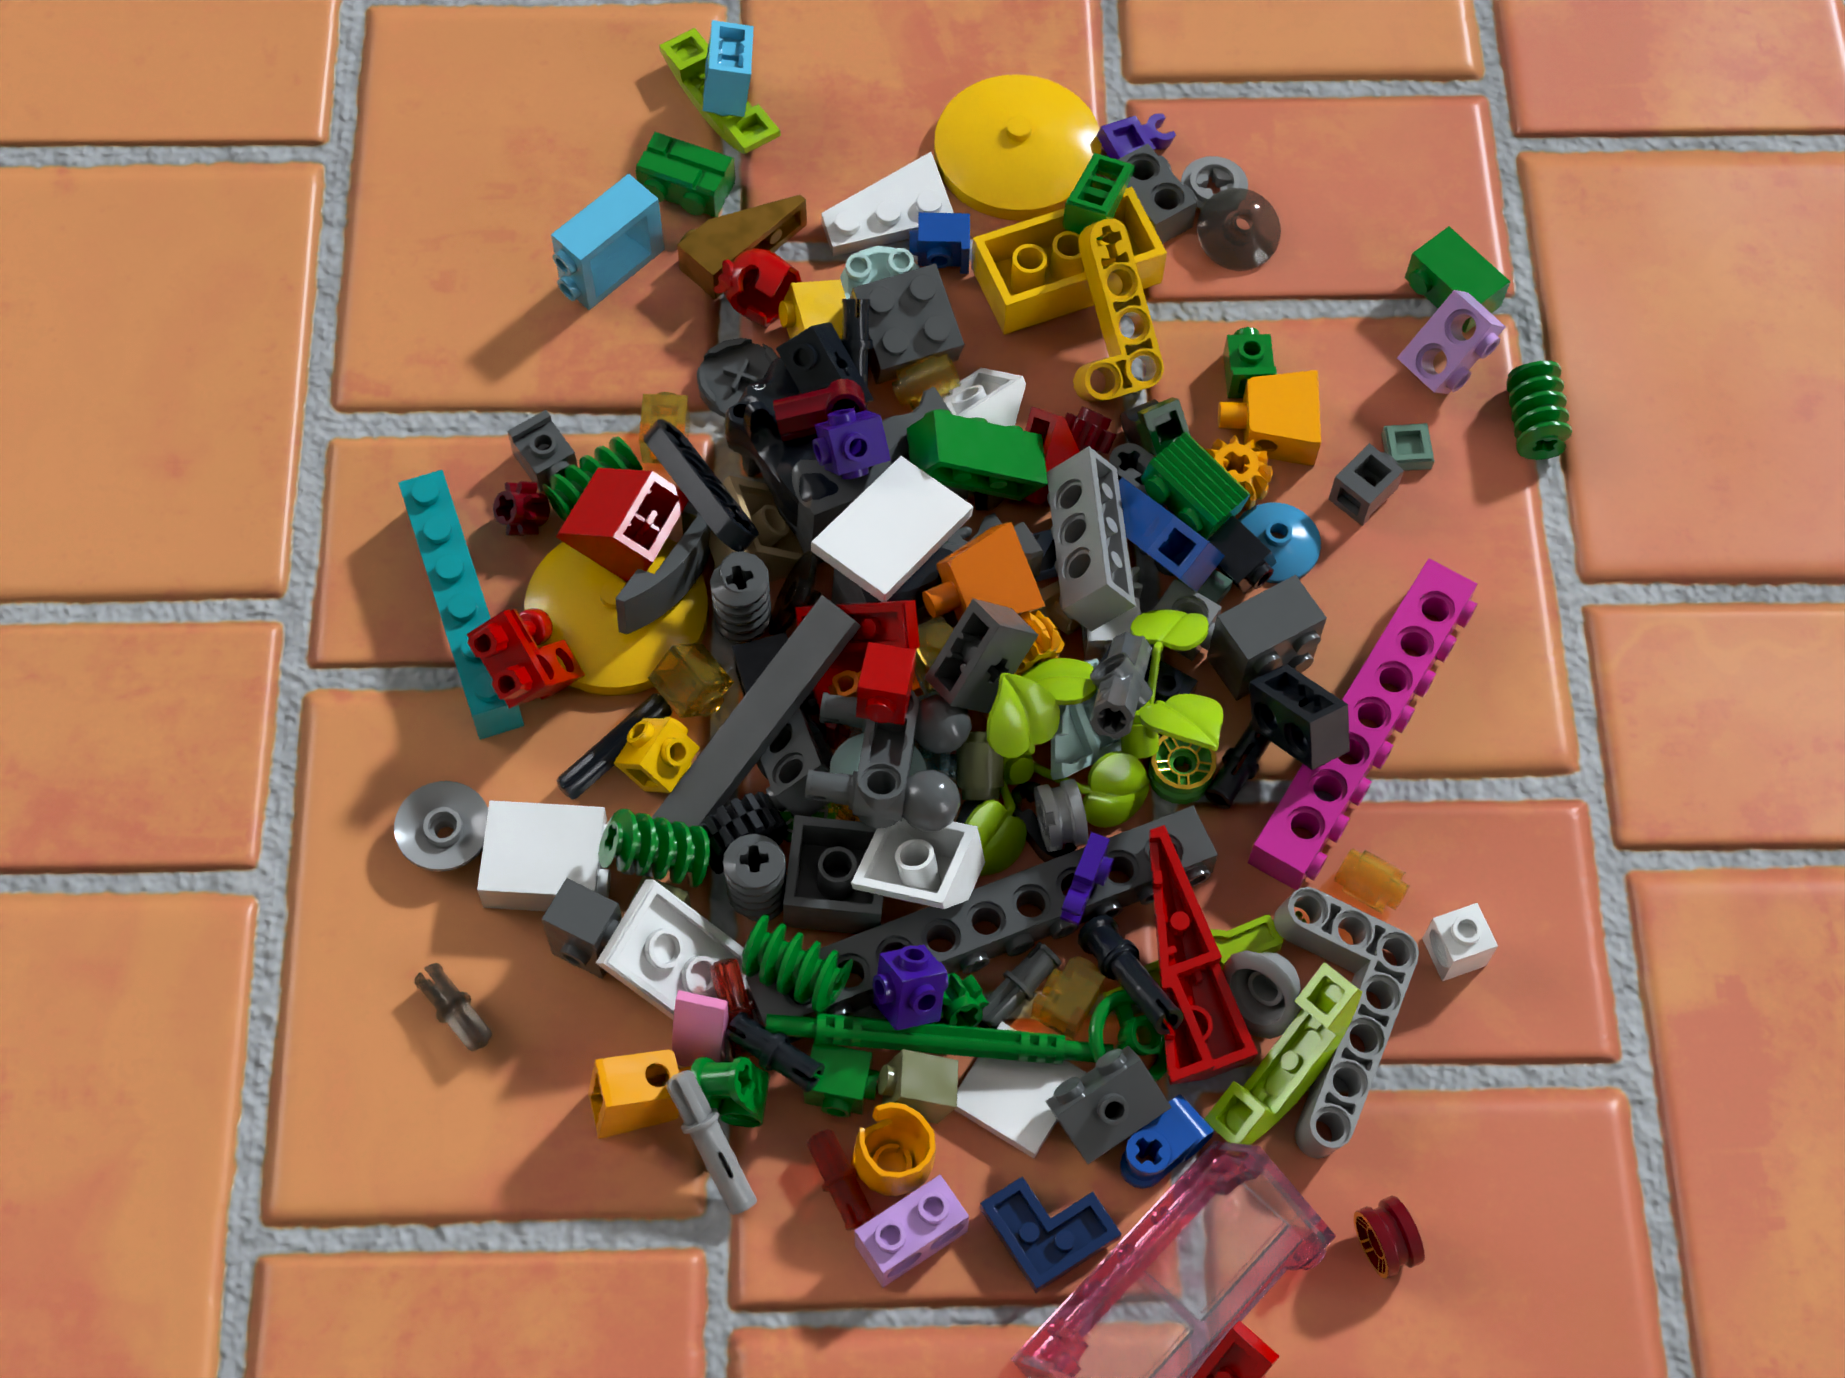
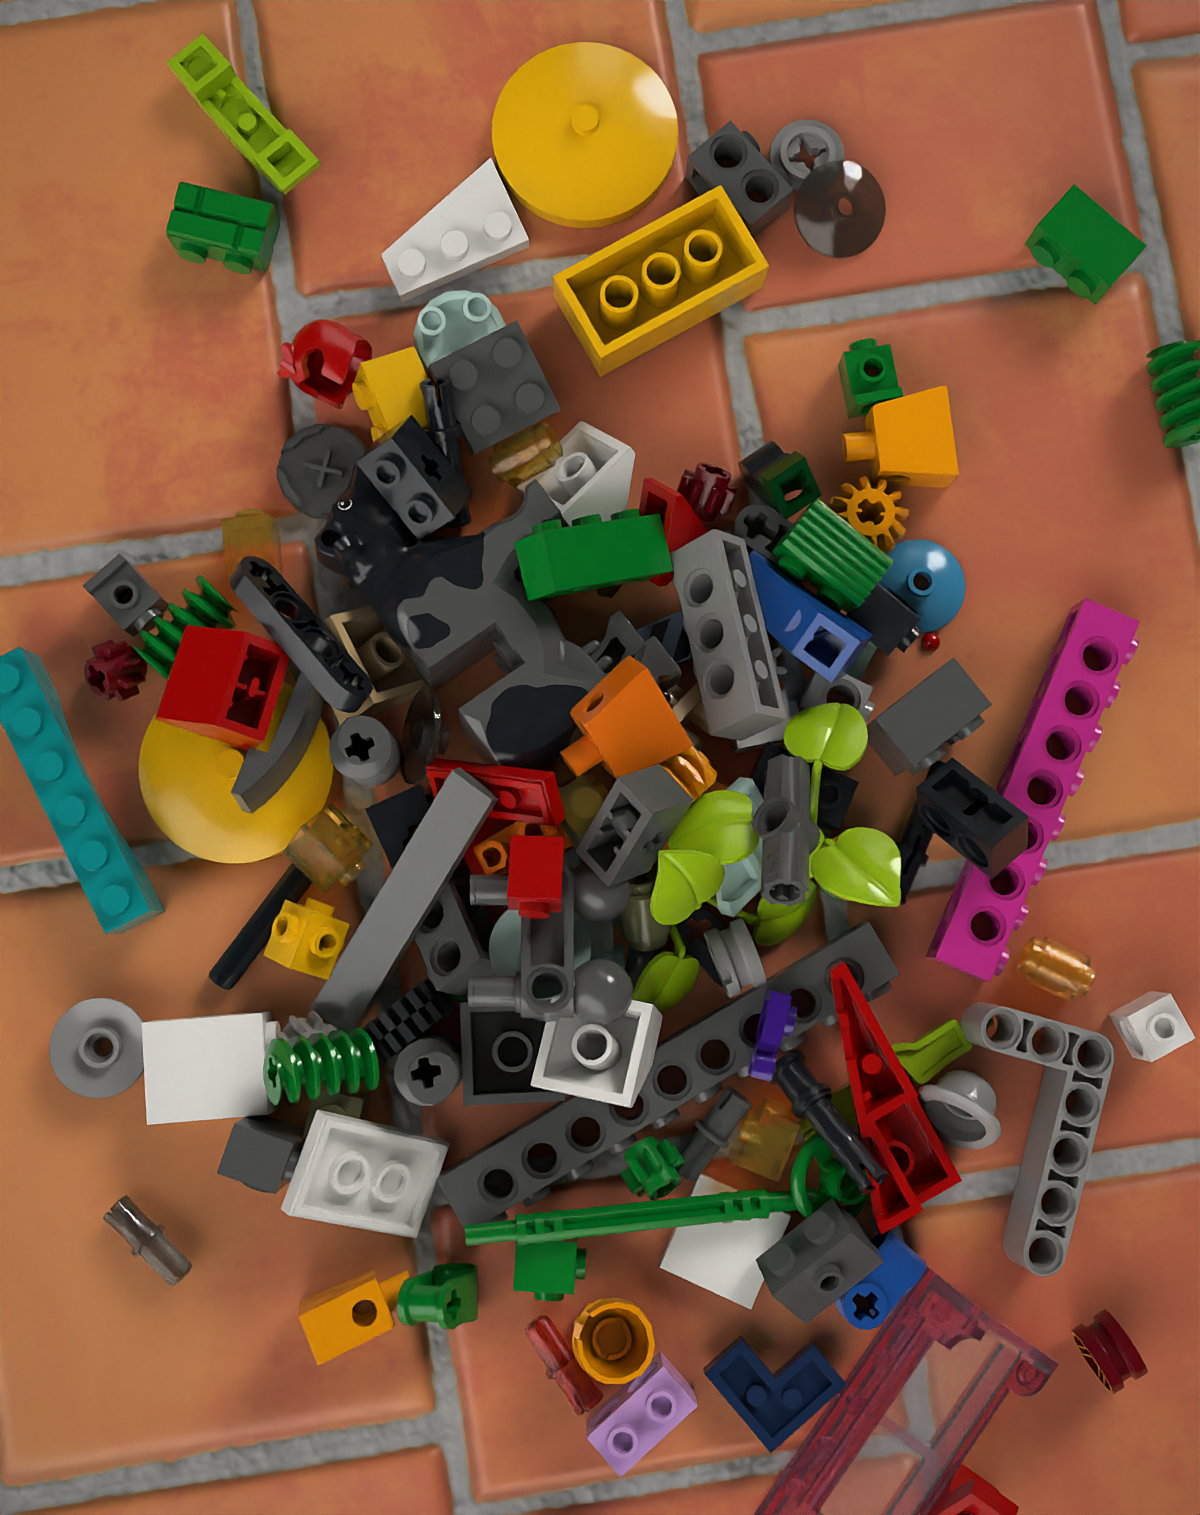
camera: 10 degrees left, 20 degrees up
red hips [467,608,585,709] -> none
medium azure window [551,174,665,310] -> none
light grey axle [666,1070,757,1215] -> none
bright pink slope [672,990,729,1067] -> none
pearl gold slope [677,195,807,300] -> none
medium azure brick [702,20,754,117] -> none
clear red axle [710,958,755,1059] -> none
black pin [725,1011,825,1093] -> none
green piece [742,914,853,1013] -> none
dark red piece [773,379,866,442] -> none
white tile [811,456,974,602] -> none
dark purple brick [813,408,891,479] -> none
dark purple brick [872,944,948,1031] -> none
olive brick [877,1049,958,1124] -> none
blue brick [909,212,970,274] -> none
green slope [1063,153,1135,240] -> none
yellow beam [1073,219,1164,402] -> none
dark purple plate [1096,113,1176,160] -> none
lime slope [1204,962,1362,1152] -> none
dark grey brick [1328,443,1404,526] -> none
sand green tile [1381,423,1434,471] -> none
lavender brick [1397,290,1506,394] -> none

